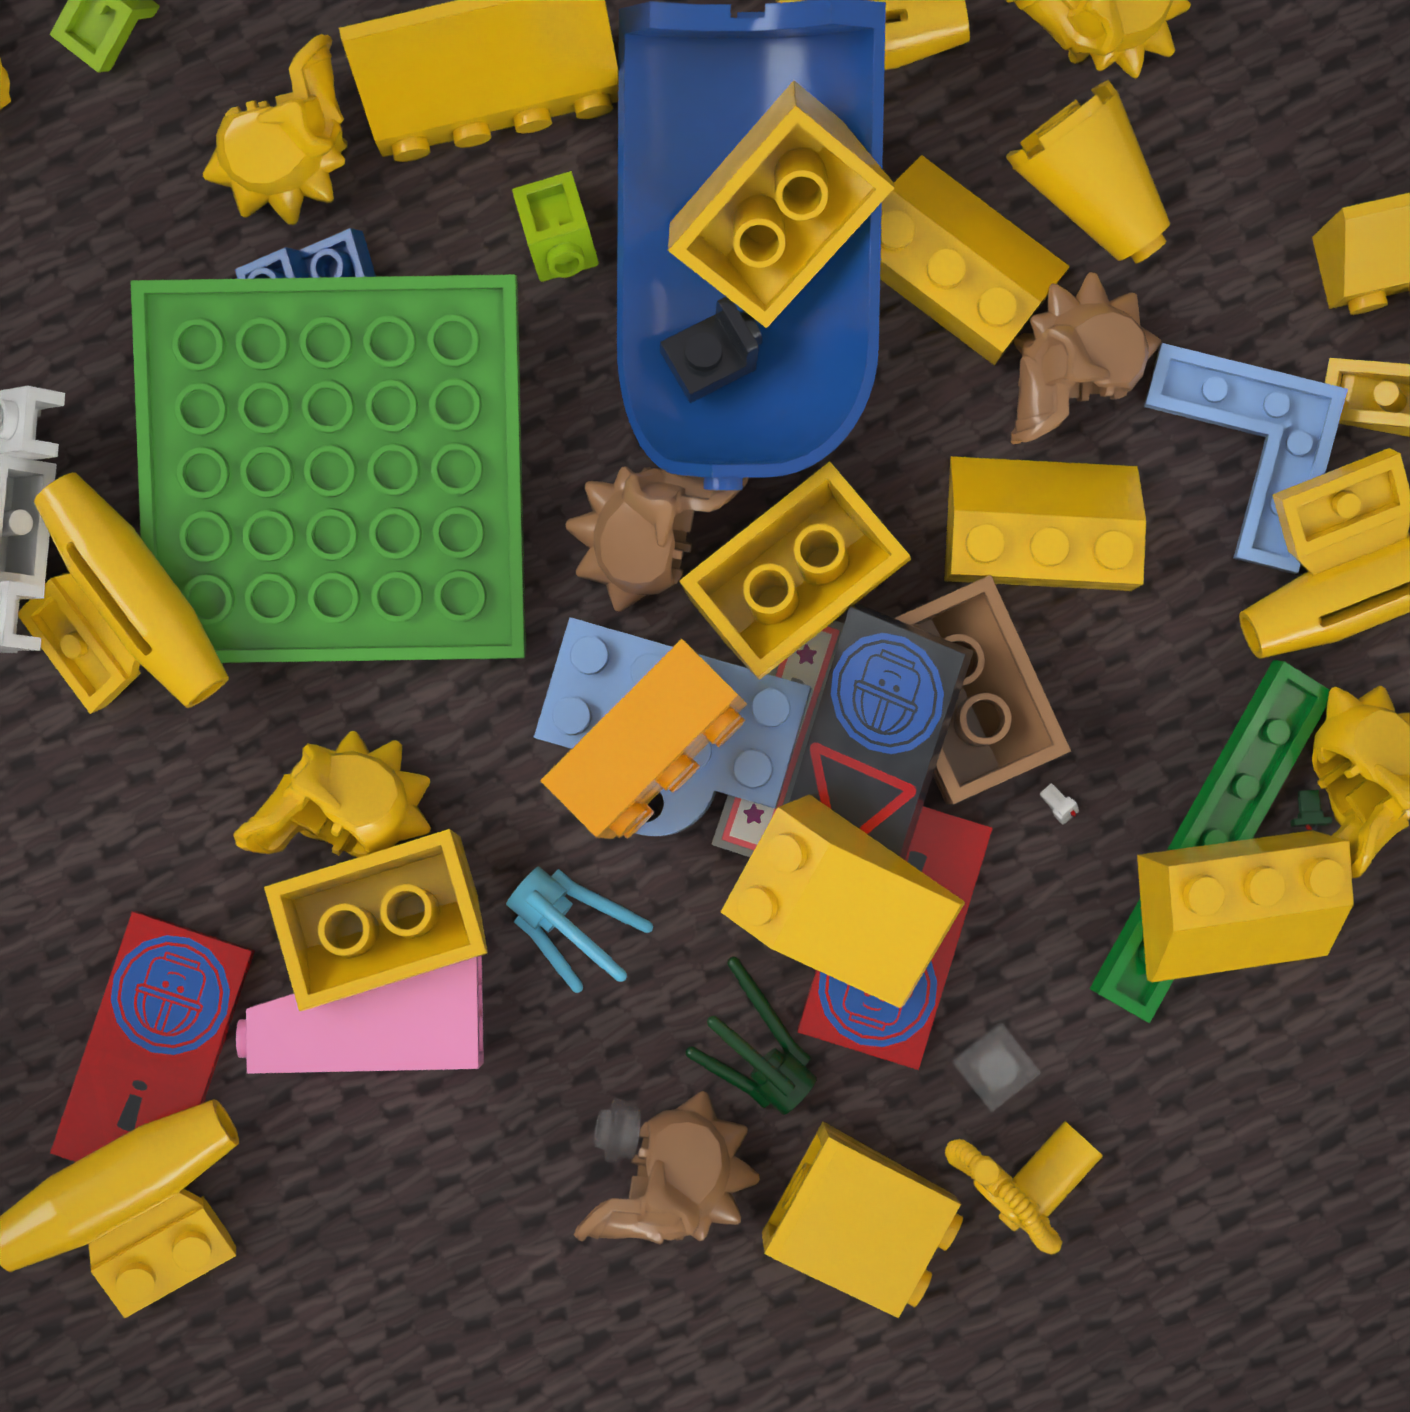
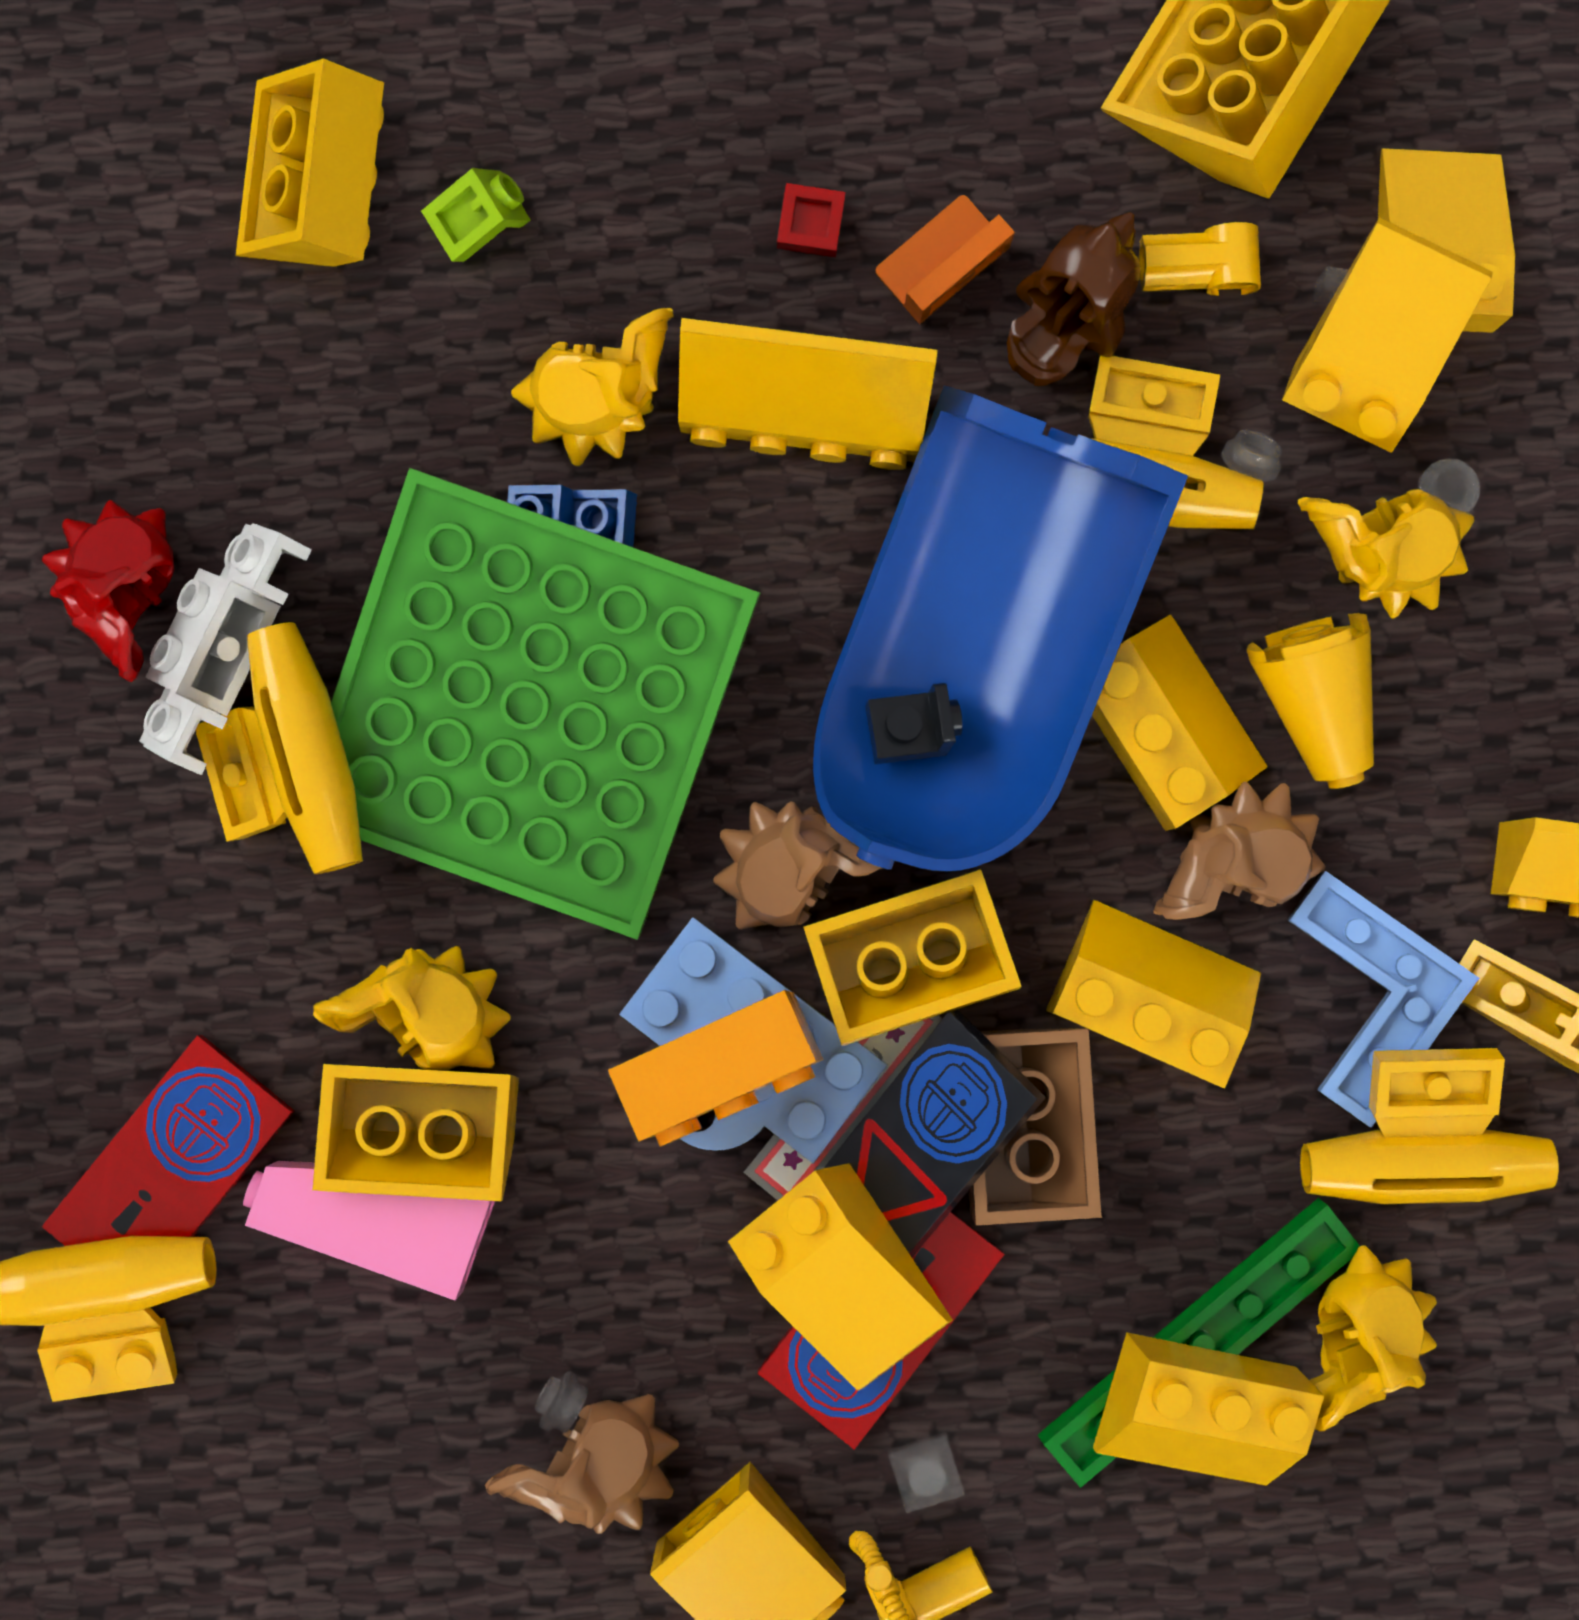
camera: 20 degrees right, 0 degrees up
medium azure plant [506,866,653,993] -> none
lime bracket [512,171,599,282] -> none
yellow slope [668,80,895,328] -> none
dark green plant [685,956,817,1115] -> none
white piece [1040,783,1079,825] -> none
dark green piece [1290,790,1332,830] -> none

